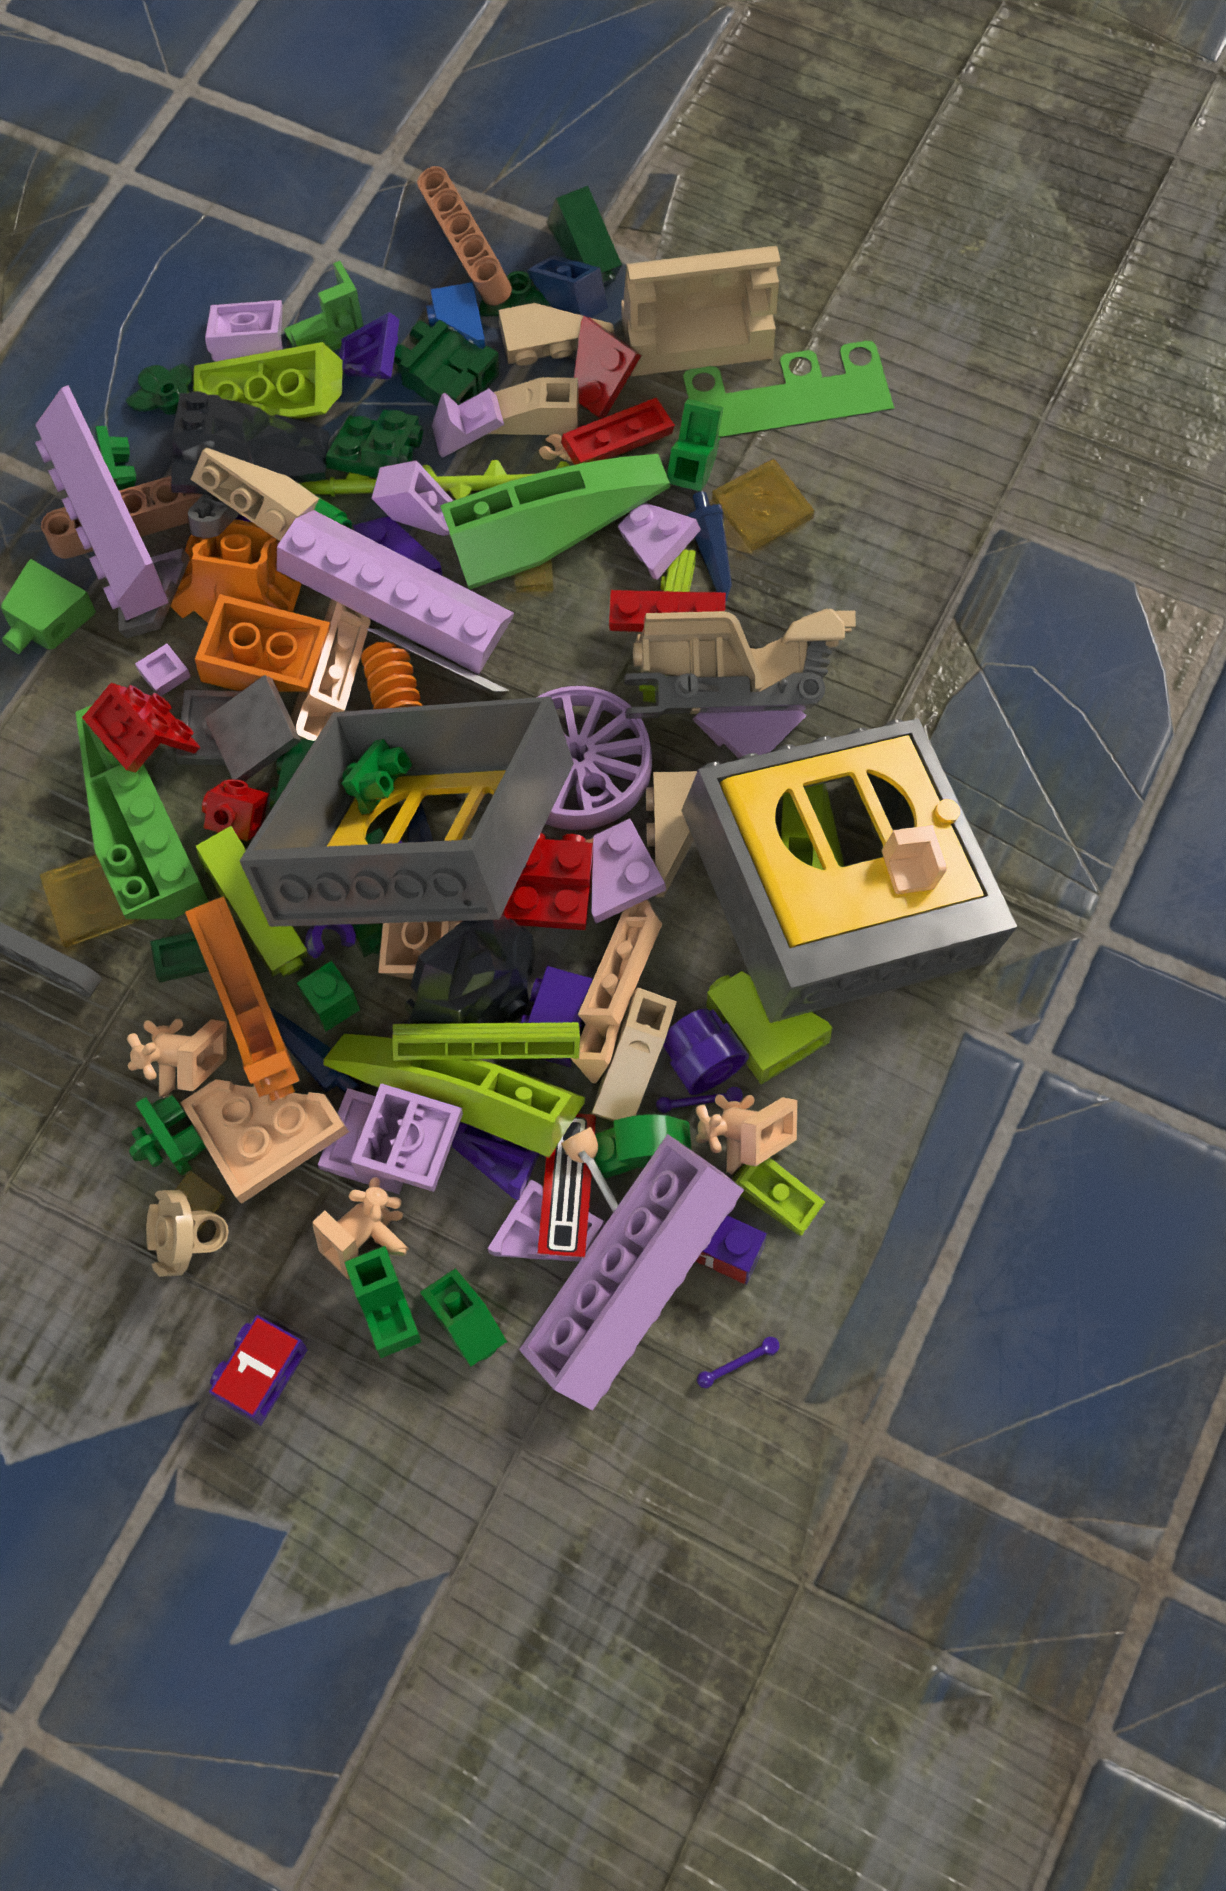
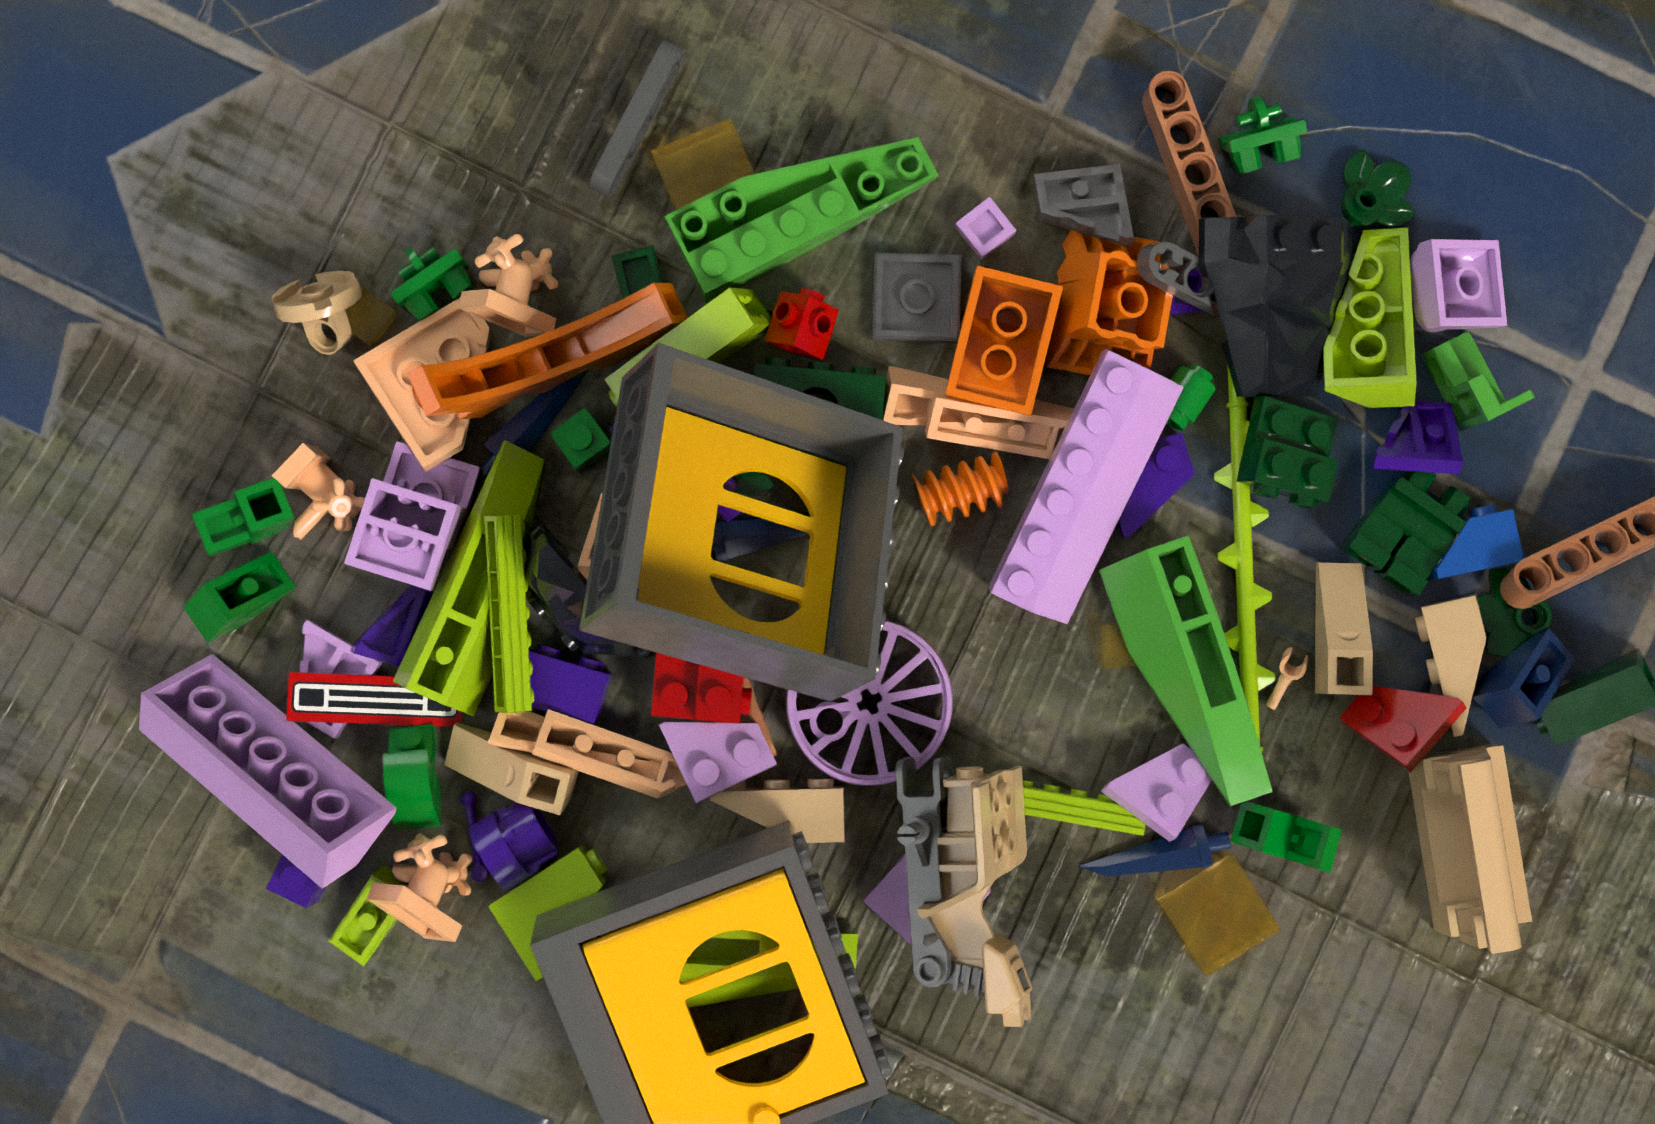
camera: 80 degrees right, 20 degrees up
bright green torso [1,559,96,654] -> none
lavender slope [35,386,169,621] -> none
red bracket [82,683,200,773] -> none
tan slope [191,448,319,541] -> none
flat silver tile [205,675,301,782] -> none
red brick [209,1315,308,1426] -> none
green hips [342,738,412,815] -> none
white sticker [367,629,509,692] -> none
lavender slope [372,460,453,536] -> none
lavender slope [432,389,504,458] -> none
red plate [561,397,675,465] -> none
hinge [561,1127,618,1213] -> none
red plate [609,590,726,632] -> none
bright green piece [683,341,894,437] -> none
dark purple hinge [697,1337,780,1388] -> none
light nougat panel [881,825,947,894] -> none

